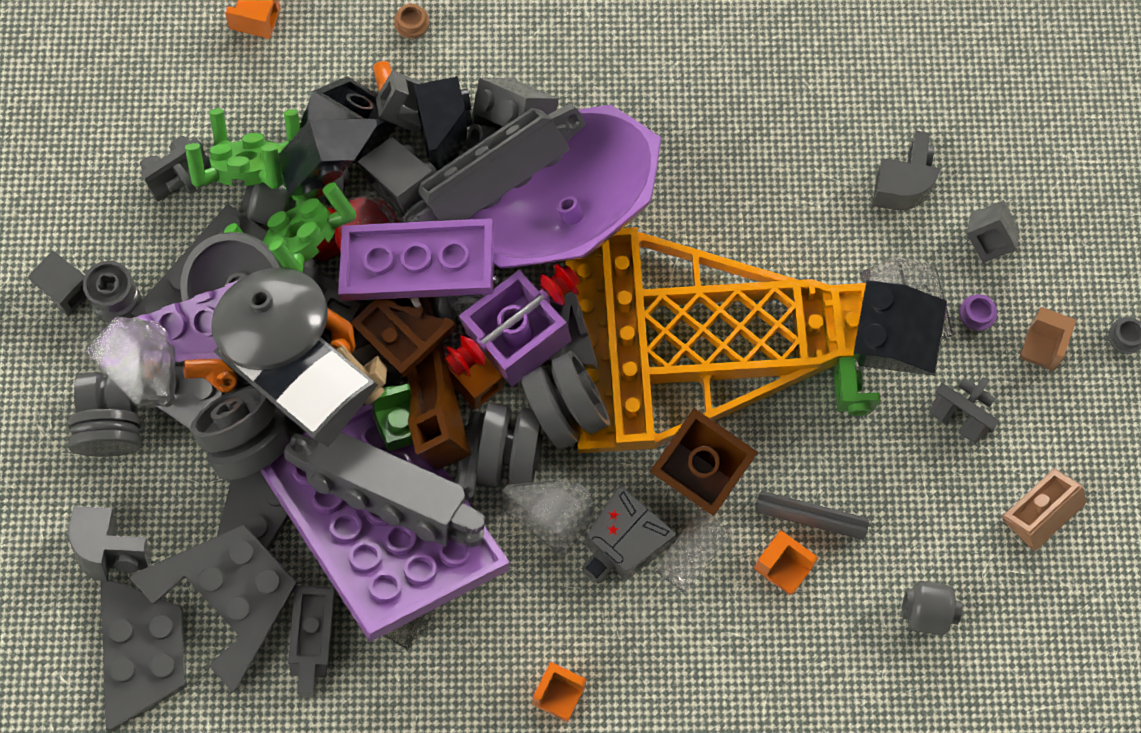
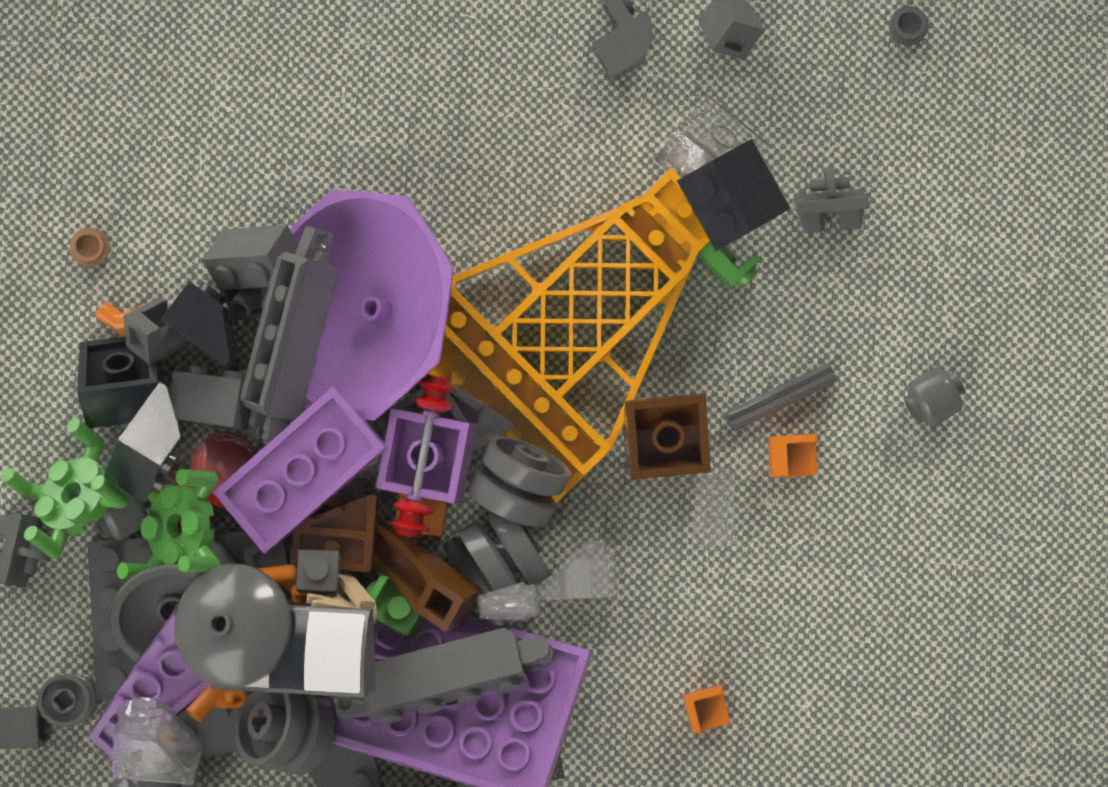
camera: 35 degrees left, 15 degrees up
dark grey torso [582,485,676,584] -> none
medium lavender plate [959,294,997,331] -> none
medium nougat slope [1002,468,1087,551] -> none
medium nougat panel [1020,307,1076,371] -> none
none -> dark grey plate [296,550,341,594]
none -> clear cone [478,581,539,622]

